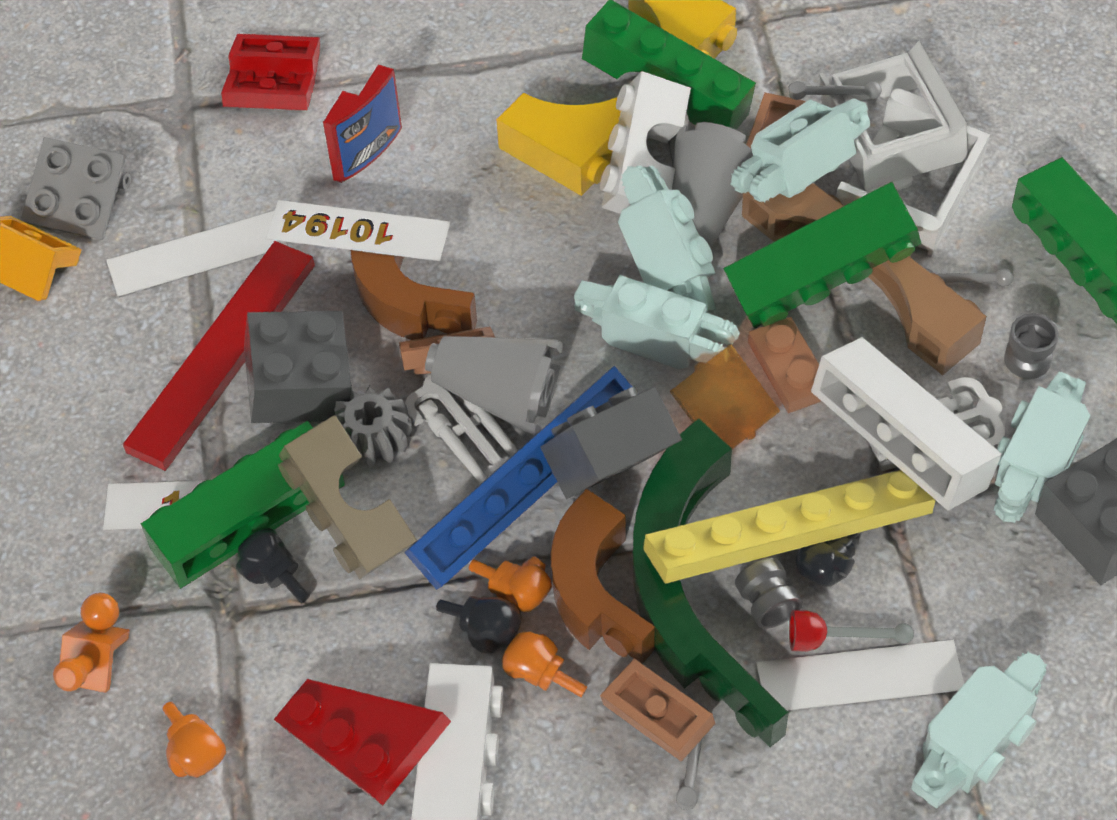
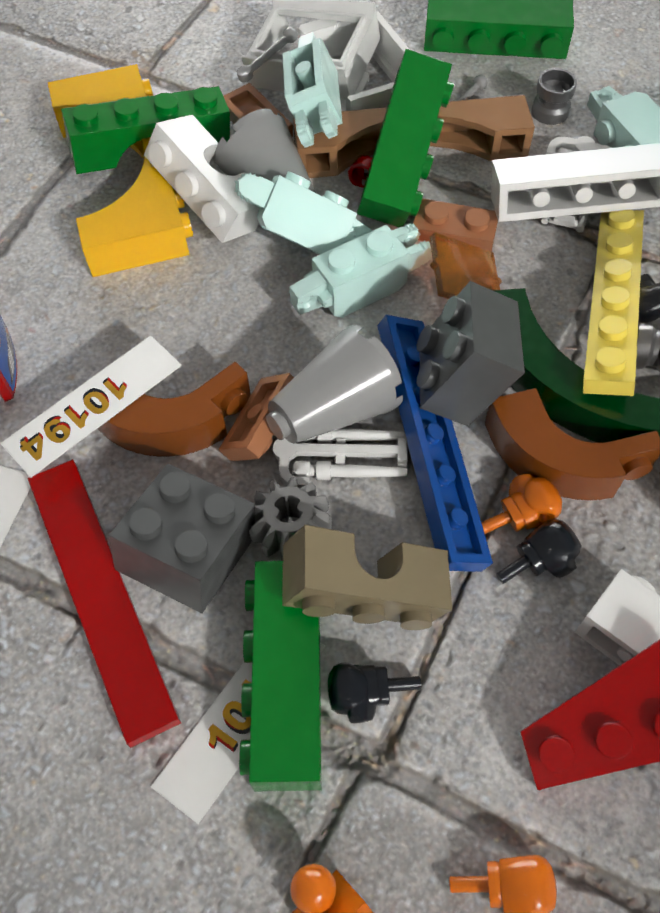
camera: 55 degrees left, 5 degrees up
orange piece [502,632,588,698] -> none

